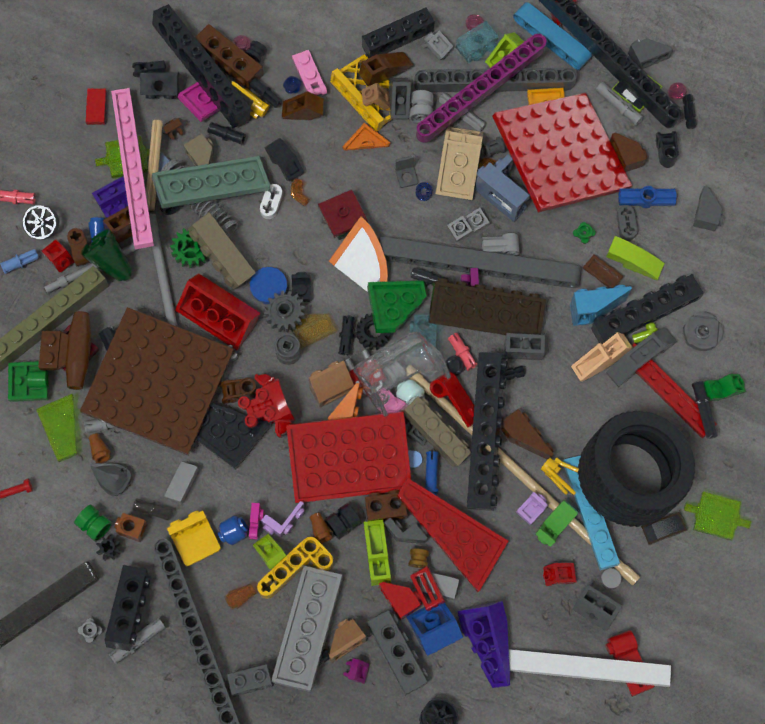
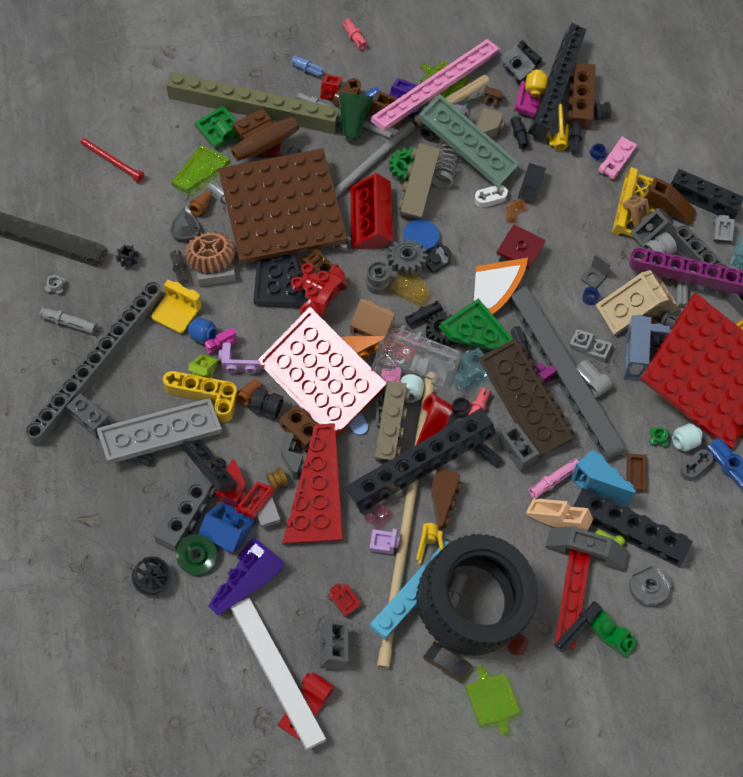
camera: 55 degrees right, 10 degrees down
wheel [23,206,59,239] -> none
green wheel [74,505,112,542] -> none
red tile [86,88,107,125] -> none
black brick [104,565,151,651] -> none
dark orange brick [114,513,147,542] -> none
clear orange cone [224,584,256,610] -> none
clear pink plate [233,35,251,52] -> none
reddish brown slope [282,91,324,120] -> none
medium nougat slope [329,619,366,663] -> none
orange tile [343,123,390,151] -> none
magenta tile [343,658,369,684] -> none
lime slope [363,520,391,586] -> none
blue pin [425,451,439,496] -> none
bright green bracket [535,500,578,547] -> none
light grey tile [601,568,621,589] -> none
lime slope [606,236,664,281] -> none
none -> dark green dish [176,534,217,575]
none -> black hinge [182,440,237,492]
none -> nougat gear [185,231,235,274]
none -> clear pink arm [365,505,390,524]
none -> yellow head [525,70,549,97]
none -> bright pink pin [528,458,579,499]
none -> light aqua head [672,423,703,452]

